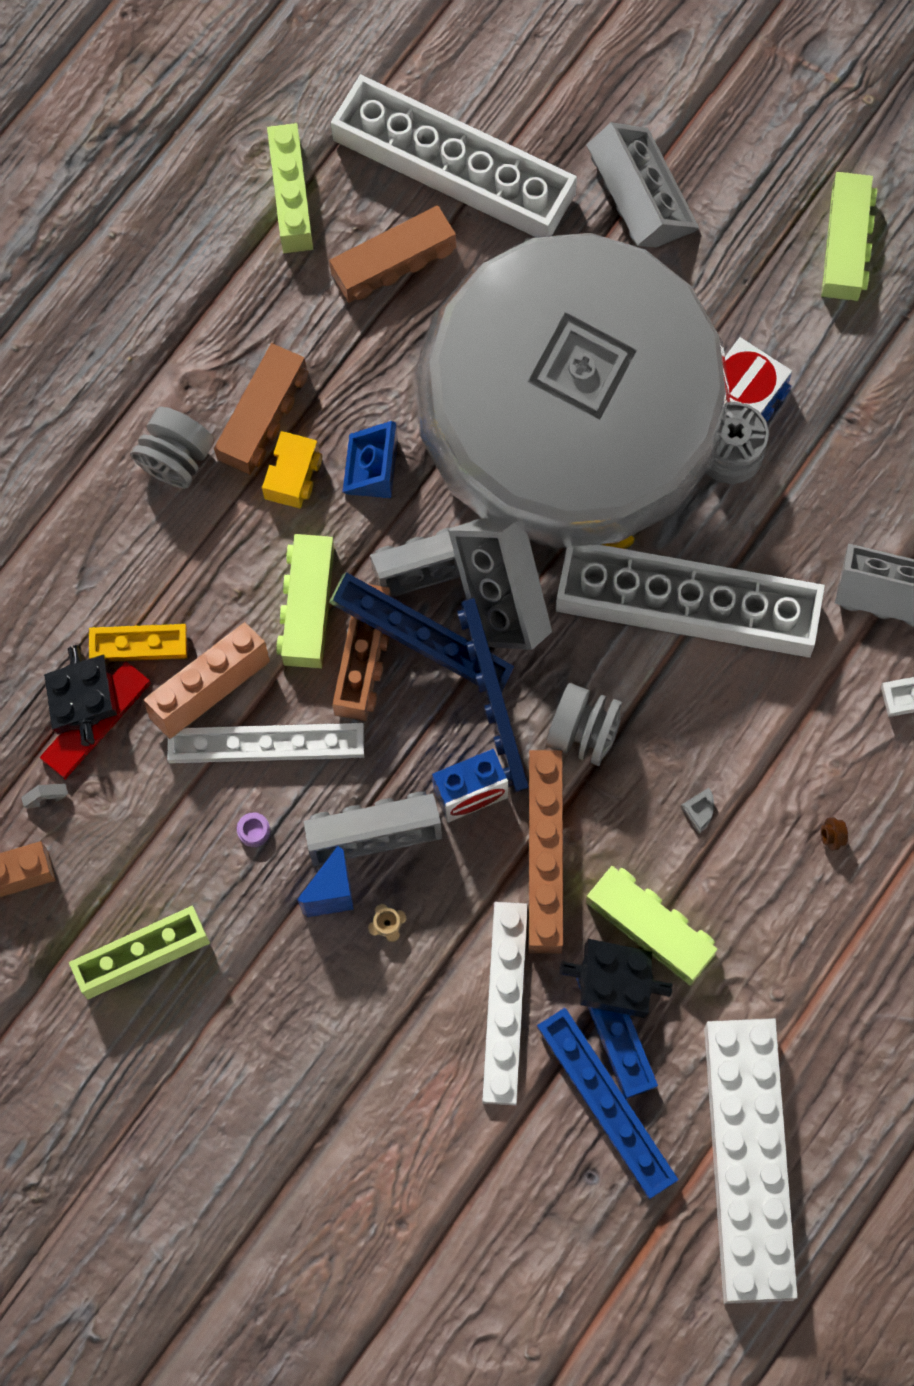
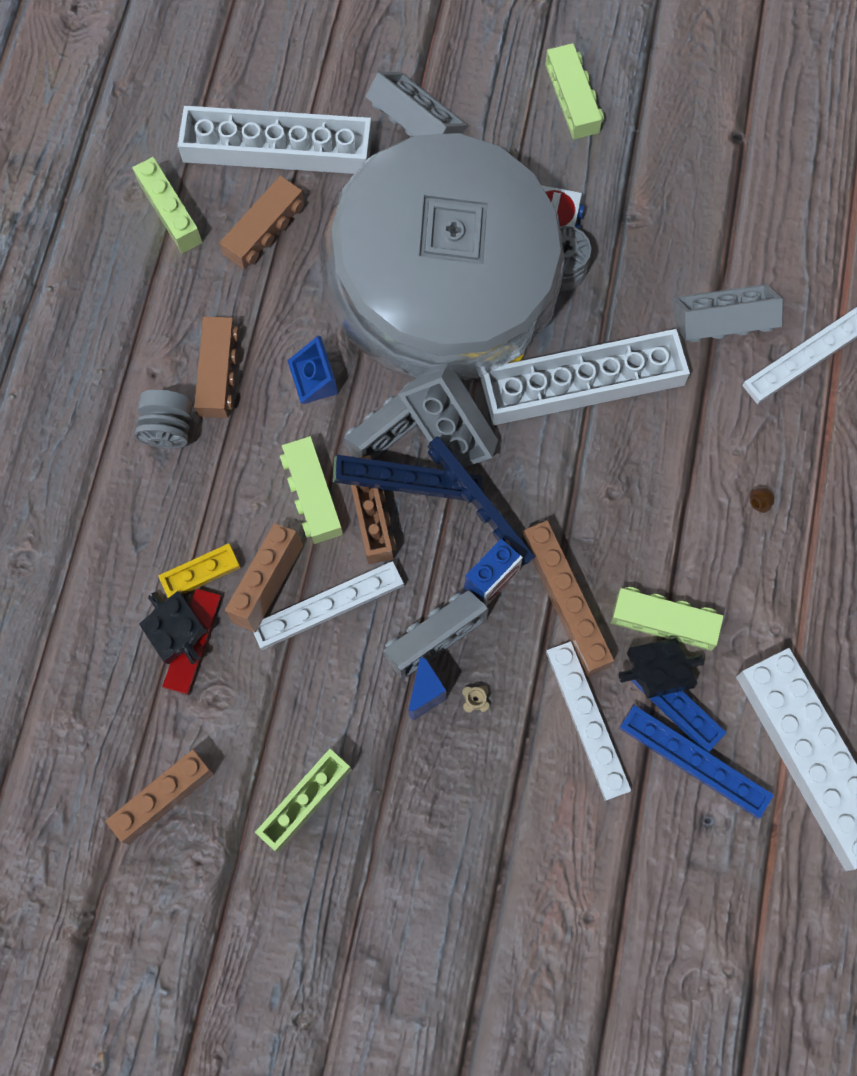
camera: 25 degrees left, 0 degrees up
light grey tile [21,784,68,809] -> none
lavender tile [237,813,271,847] -> none
yellow brick [262,431,323,509] -> none
light grey wheel [546,683,622,766] -> none
light grey tile [681,788,714,834] -> none

